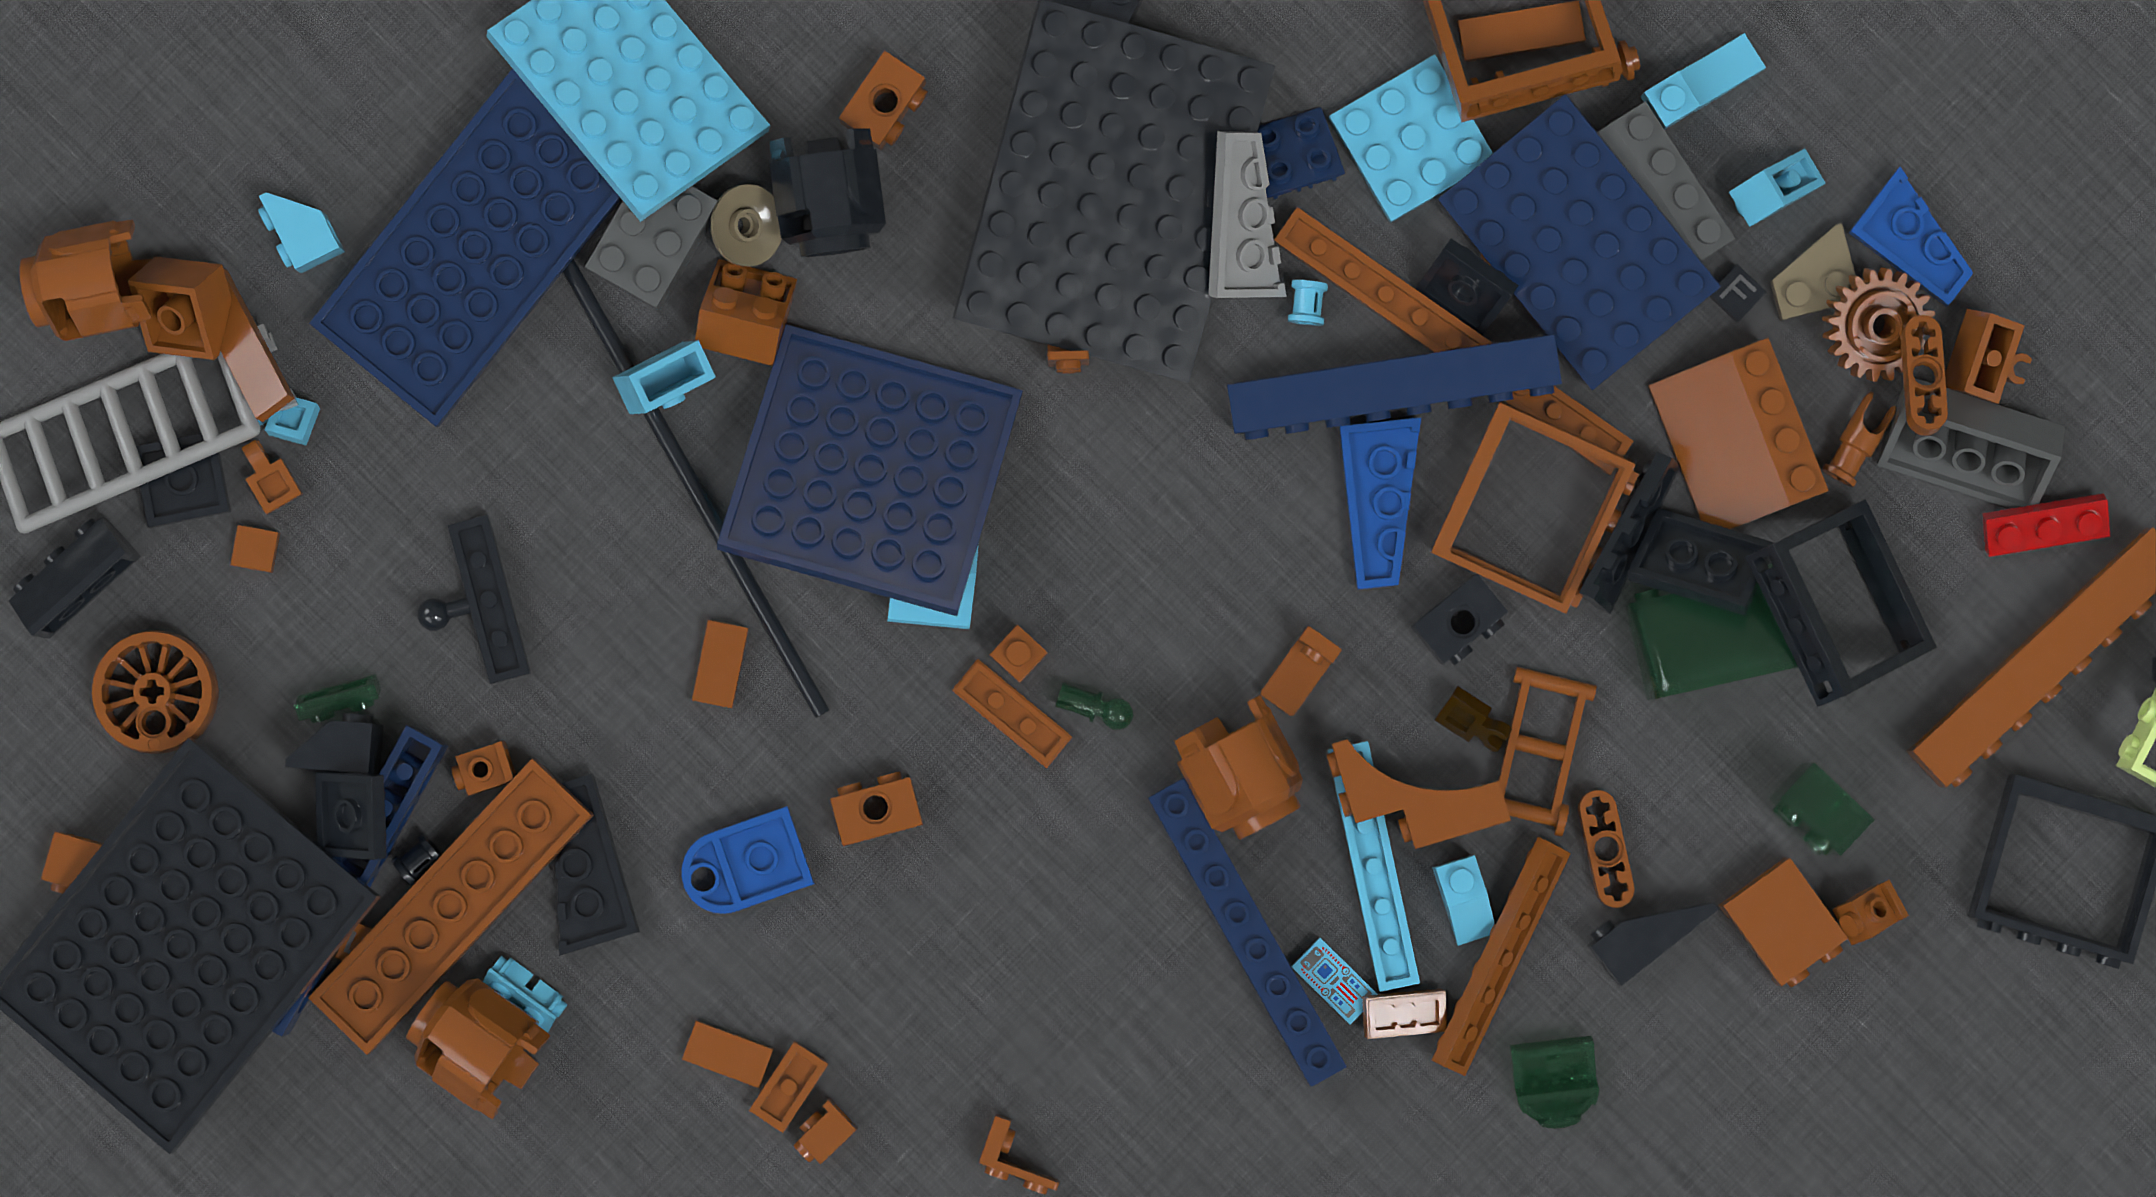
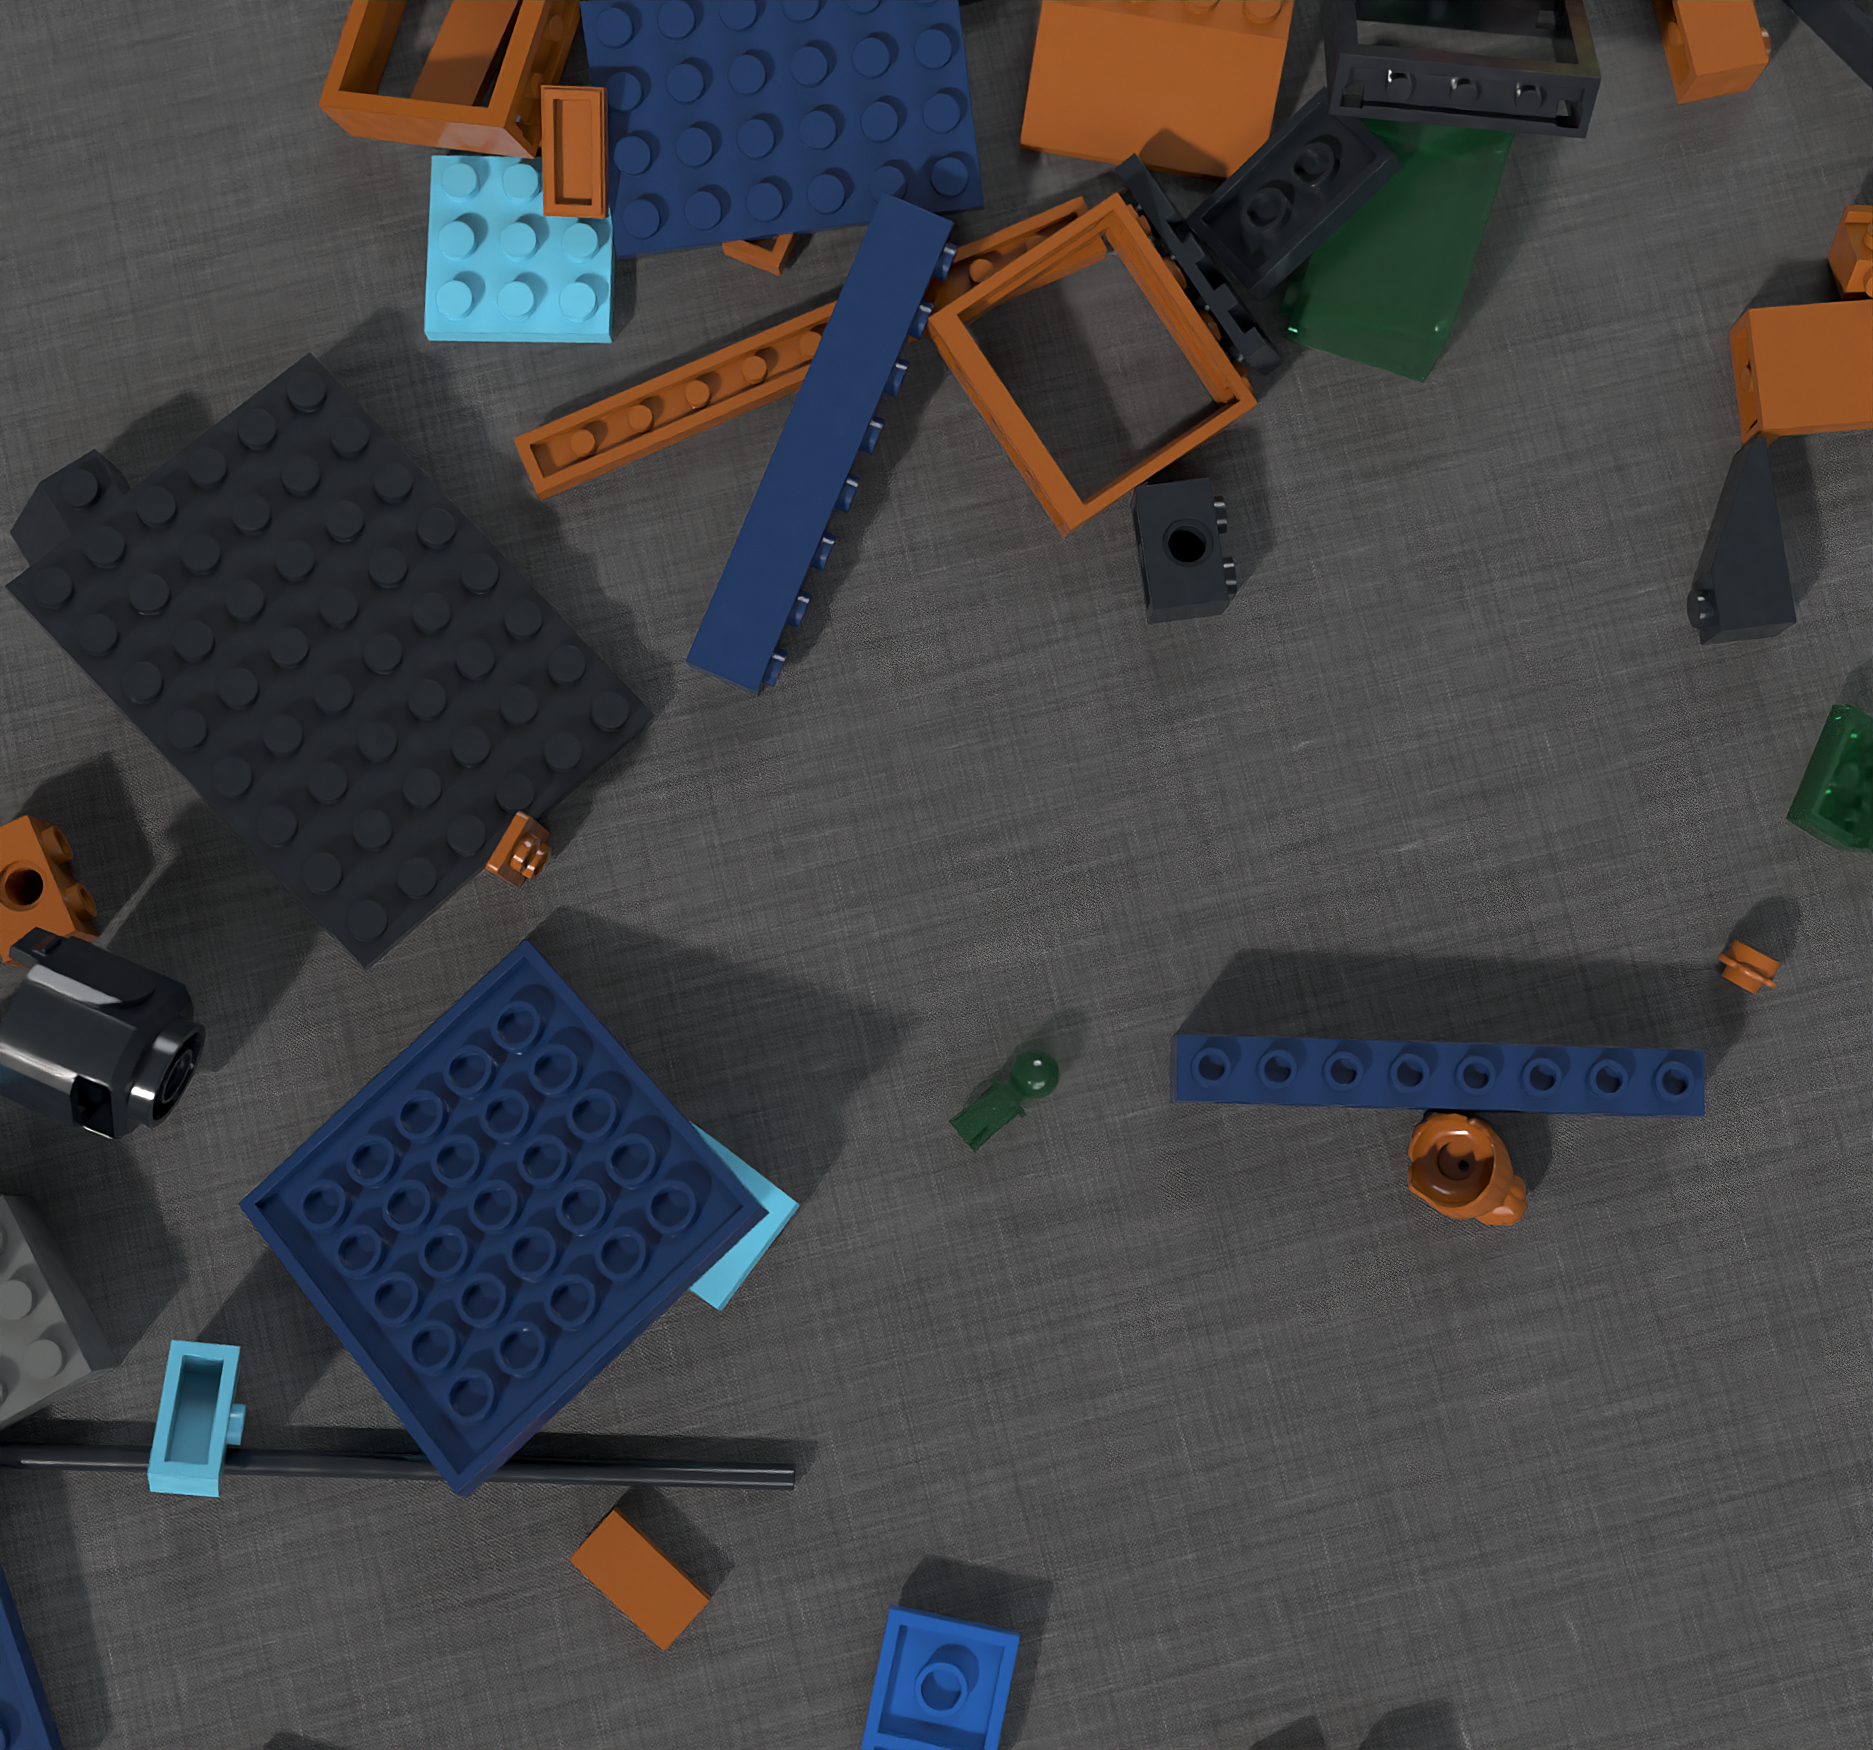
camera: 55 degrees left, 5 degrees down
dark orange slope [695,259,798,366] -> none
dark tan dish [711,184,782,266] -> none
dark orange brick [830,771,924,846] -> none
dark orange tile [952,659,1072,768] -> none
dark orange bracket [979,1114,1060,1195] -> none
dark orange brick [990,624,1048,684] -> none
dark orange piece [1174,695,1303,840] -> none
light grey wing [1208,131,1287,298] -> none
dark blue hinge [1257,107,1345,200] -> none
dark orange bracket [1261,626,1342,716] -> none
medium azure bush [1288,280,1328,326] -> none
medium azure tile [1291,937,1378,1024] -> none
dark orange arch [1326,739,1511,849] -> none
medium azure plate [1327,741,1420,992] -> none
blue wing [1339,417,1421,590] -> none
plate [1362,989,1447,1039] -> none
black plate [1416,238,1519,336] -> none
dark orange plate [1431,837,1571,1076] -> none
medium azure slope [1432,855,1495,946] -> none
dark brown plate [1435,686,1512,752] -> none
dark orange piece [1498,666,1597,837] -> none
dark orange beam [1578,790,1635,908] -> none
clear green brick [1769,762,1875,856] -> none
none -> dark orange tile [541,85,609,219]
none -> dark orange piece [1407,1110,1528,1226]
none -> dark orange plate [1718,939,1782,994]

